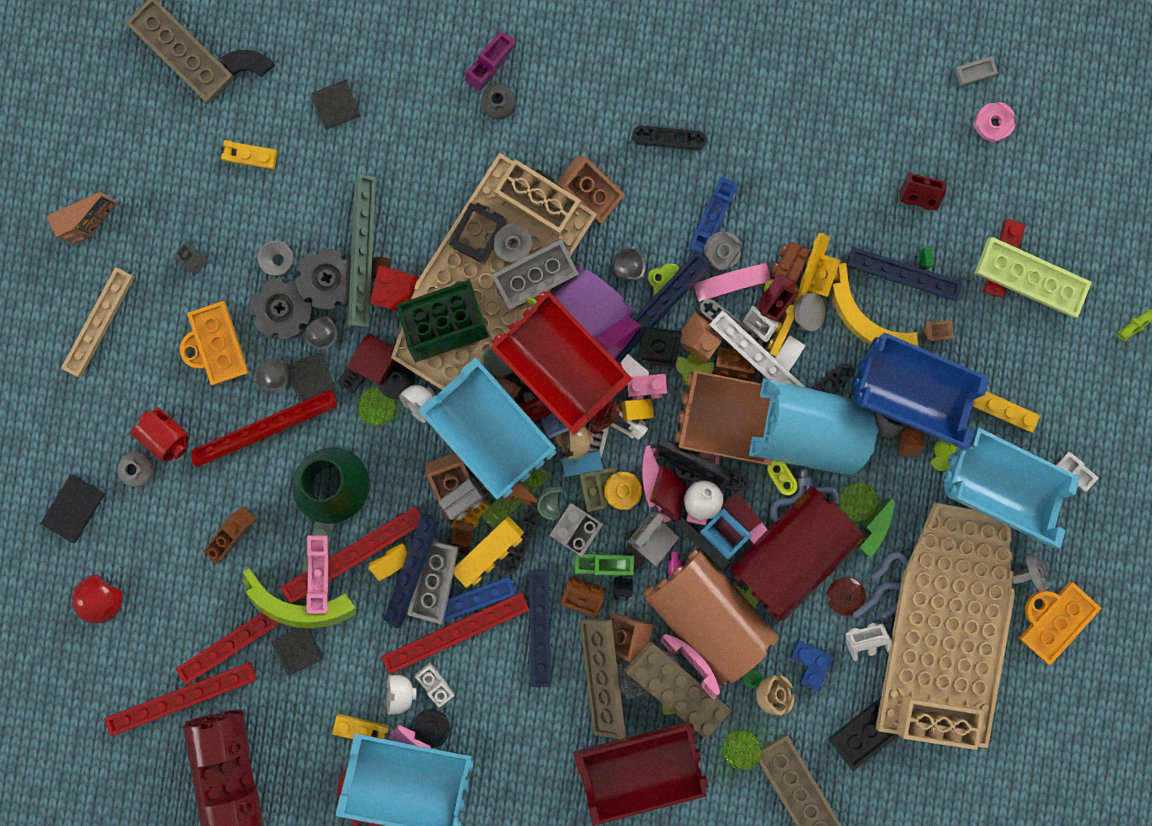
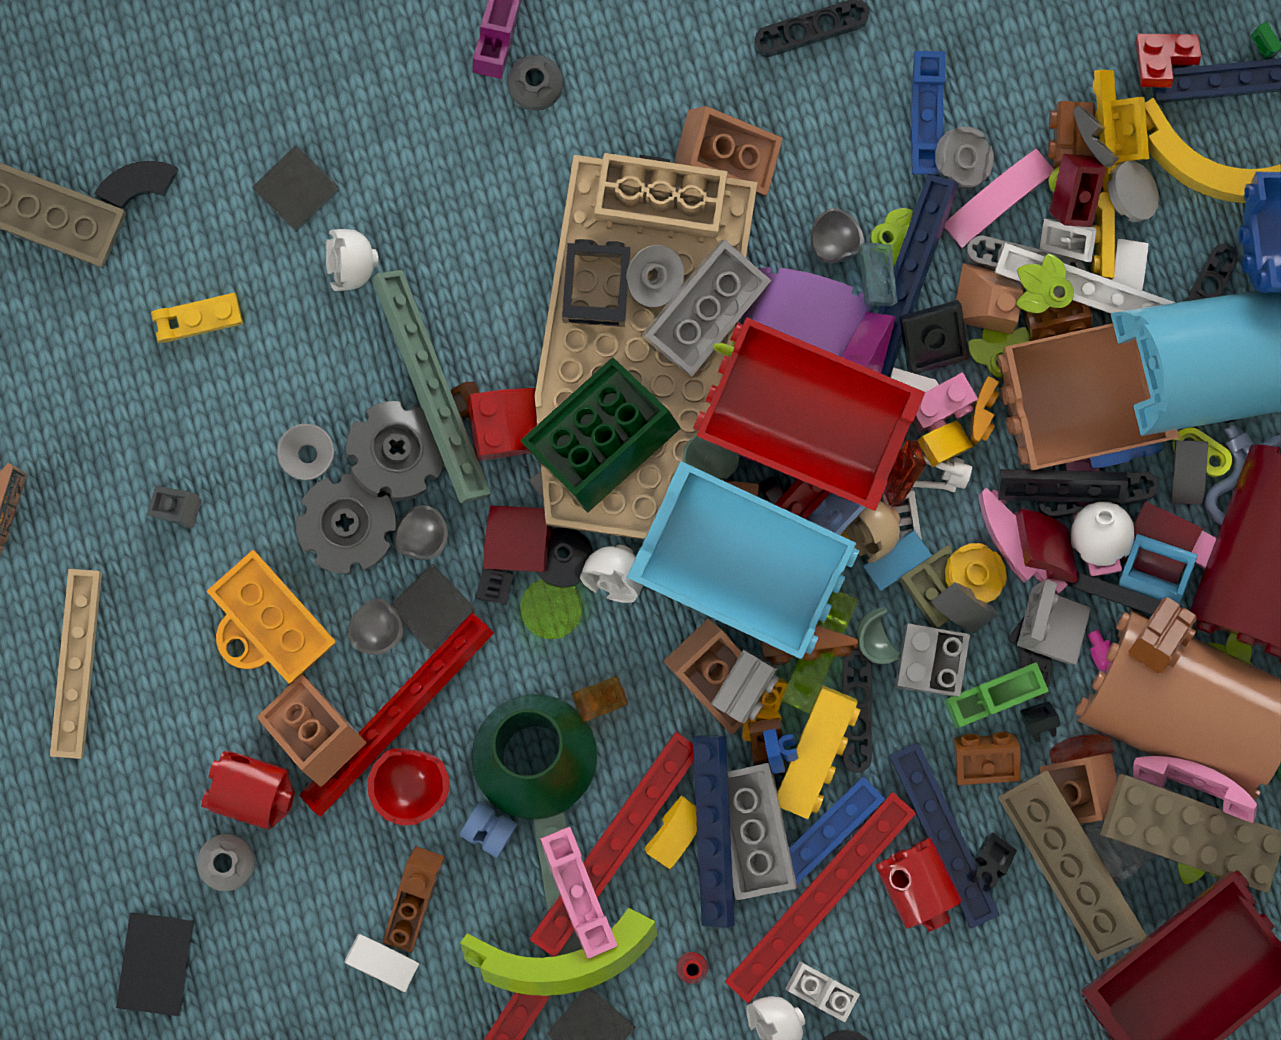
camera: 30 degrees left, 5 degrees down
none -> nougat slope [257,674,366,787]
none -> white cylinder [326,229,378,291]
none -> white slope [344,934,419,992]
none -> red cylinder [368,748,449,826]
none -> medium blue wheel [459,801,518,859]
none -> clear orange bracket [571,676,628,723]
none -> red cone [676,952,708,984]
none -> blue tile [763,729,799,774]
none -> clear light blue plate [859,242,897,307]
none -> red cylinder [875,838,962,932]
none -> dark grey slope [932,582,998,633]
none -> light orange slope [970,376,999,446]
none -> black plate [970,832,1017,892]
none -> lime plate [1016,254,1074,313]
none -> clear red tile [1050,734,1114,764]
none -> dark grey slope [1073,105,1119,168]
none -> blue tile [1090,442,1165,469]
none -> dark orange brick [1128,597,1197,673]
none -> plate [1135,34,1201,87]
none -> dark grey slope [1171,440,1208,505]

